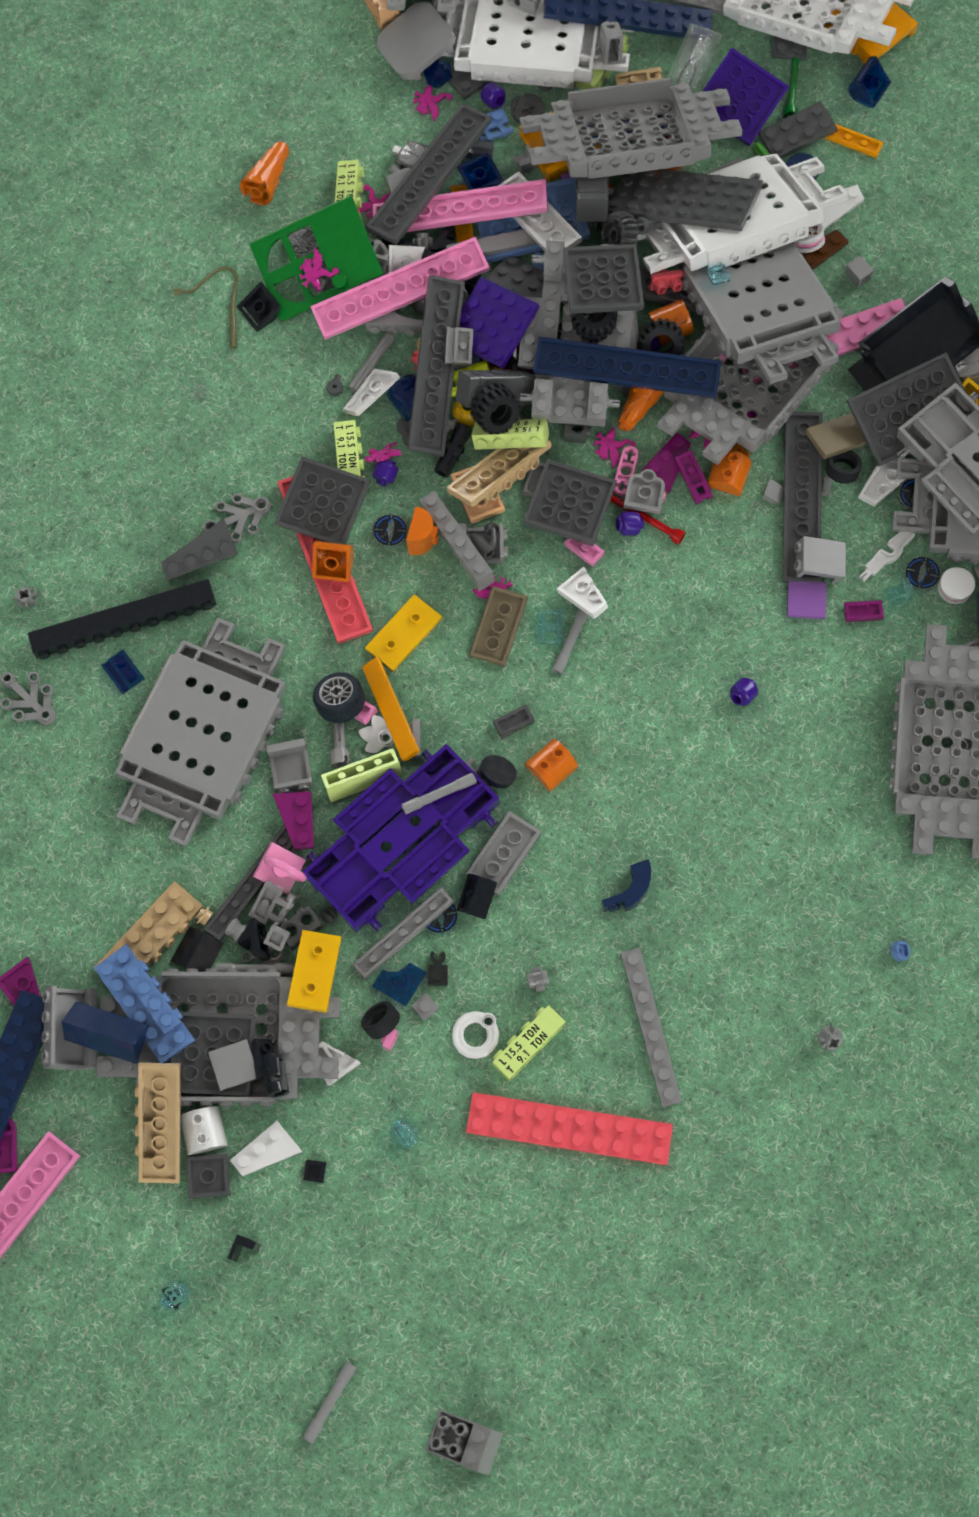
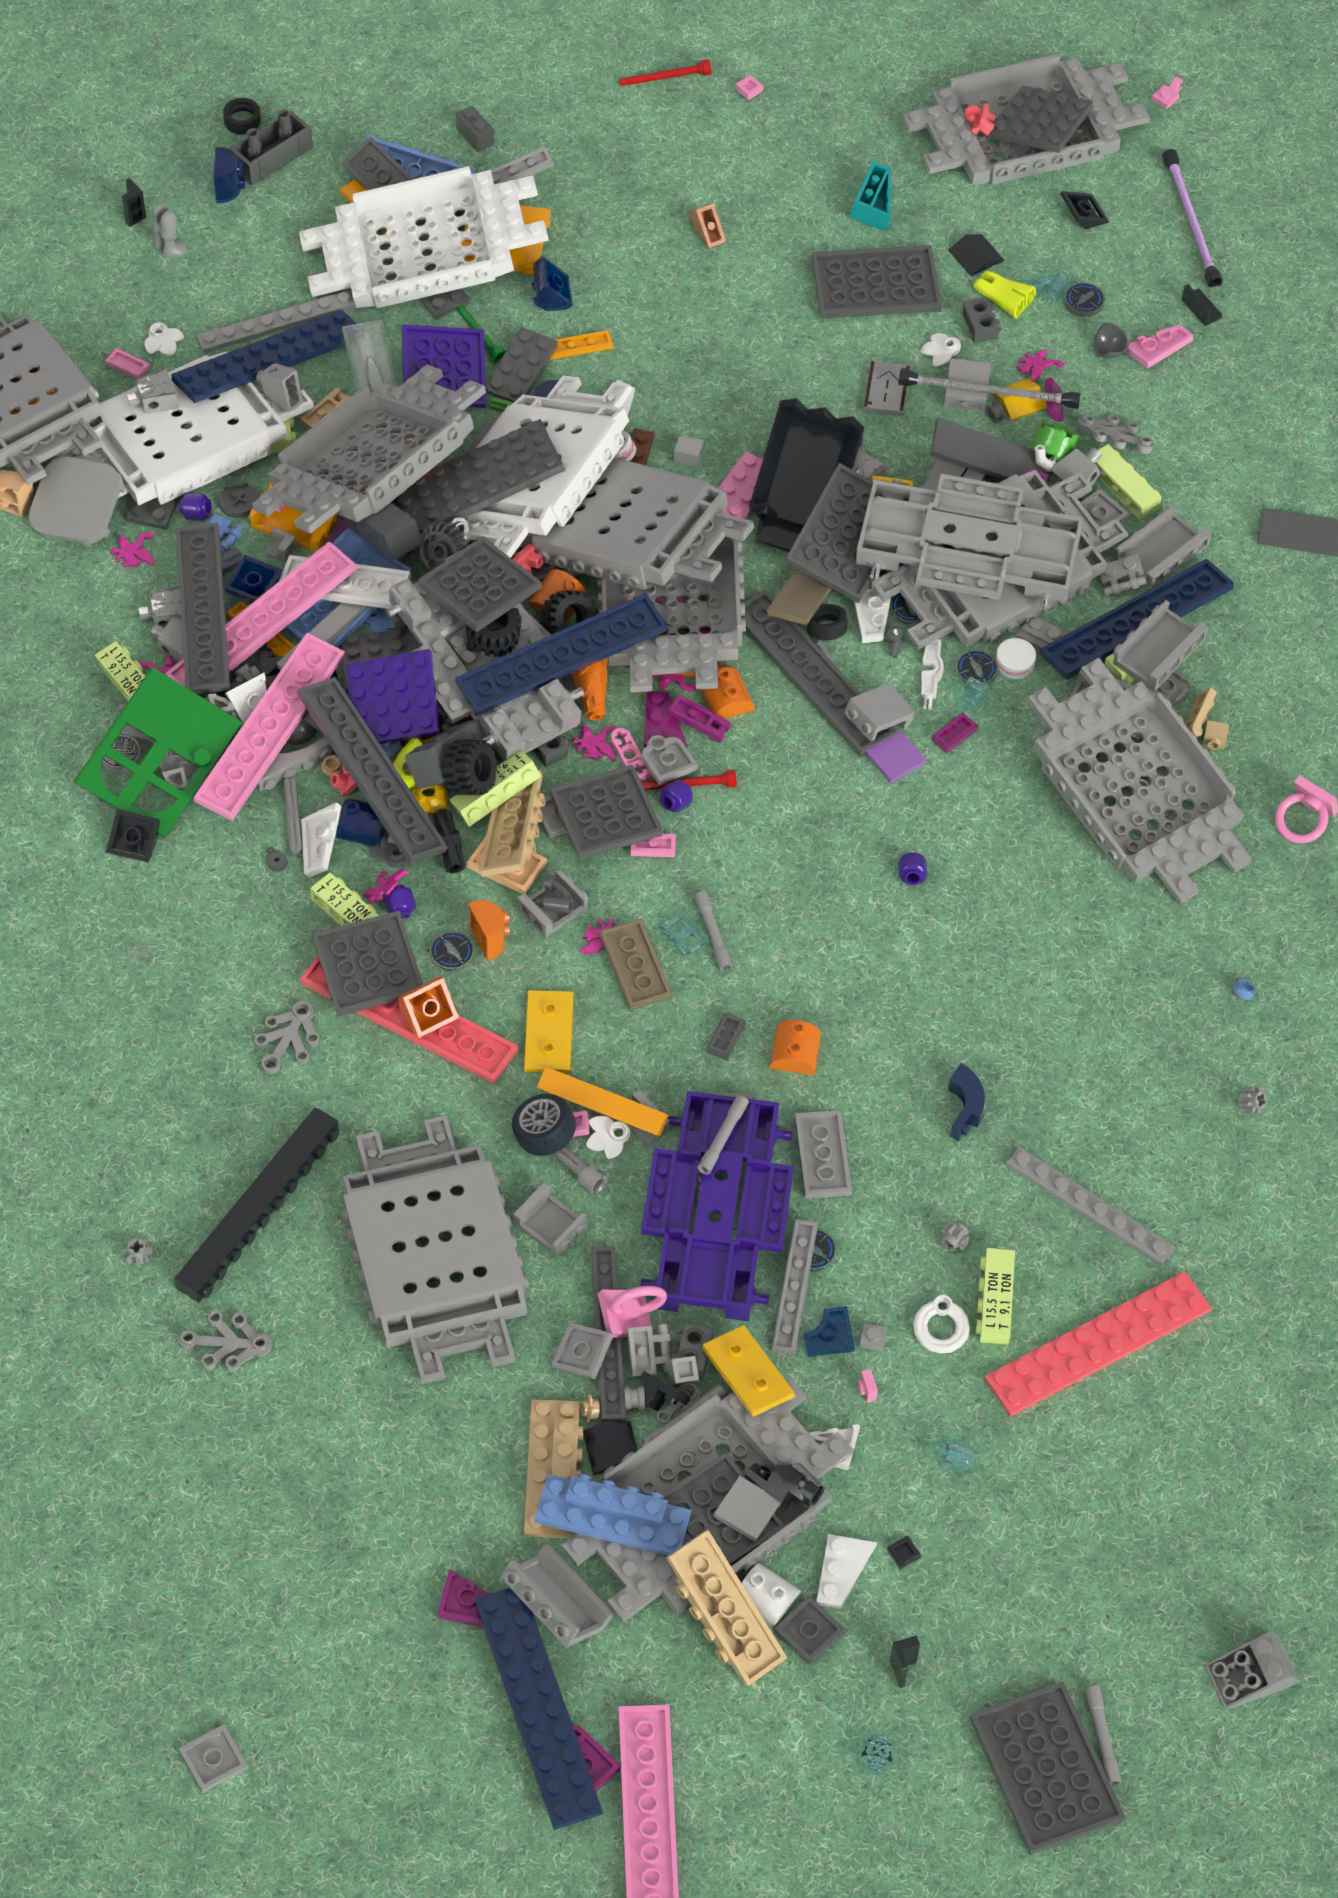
camera: 45 degrees left, 15 degrees down
dark blue slope [62,1001,149,1064] -> none
clear blue plate [101,650,145,695] -> none
dark grey wedge [161,519,238,580] -> none
olive piece [174,267,238,349] -> none
orange cone [240,142,289,205] -> none
magenta wing [273,791,314,850] -> none
dark pink piece [299,249,339,291] -> none
yellowish green brick [321,748,403,802] -> none
dark grey hinge [322,907,338,923] -> none
black tyre [361,1001,400,1039] -> none
light grey arch [419,491,495,591] -> none
clear blue brick [423,58,453,89] -> none
pearl dark grey plate [428,951,448,986] -> none
light grey plate [444,326,473,366] -> none
black panel [457,873,497,919] -> none
black tile [479,755,517,789] -> none
white wing [557,567,608,619] -> none
clear light blue plate [707,264,730,286] -> none
light grey slope [763,479,784,505] -> none
none -> light grey plate [551,1322,613,1380]
none -> dark grey plate [884,626,904,658]
none -> dark grey plate [970,1681,1125,1855]

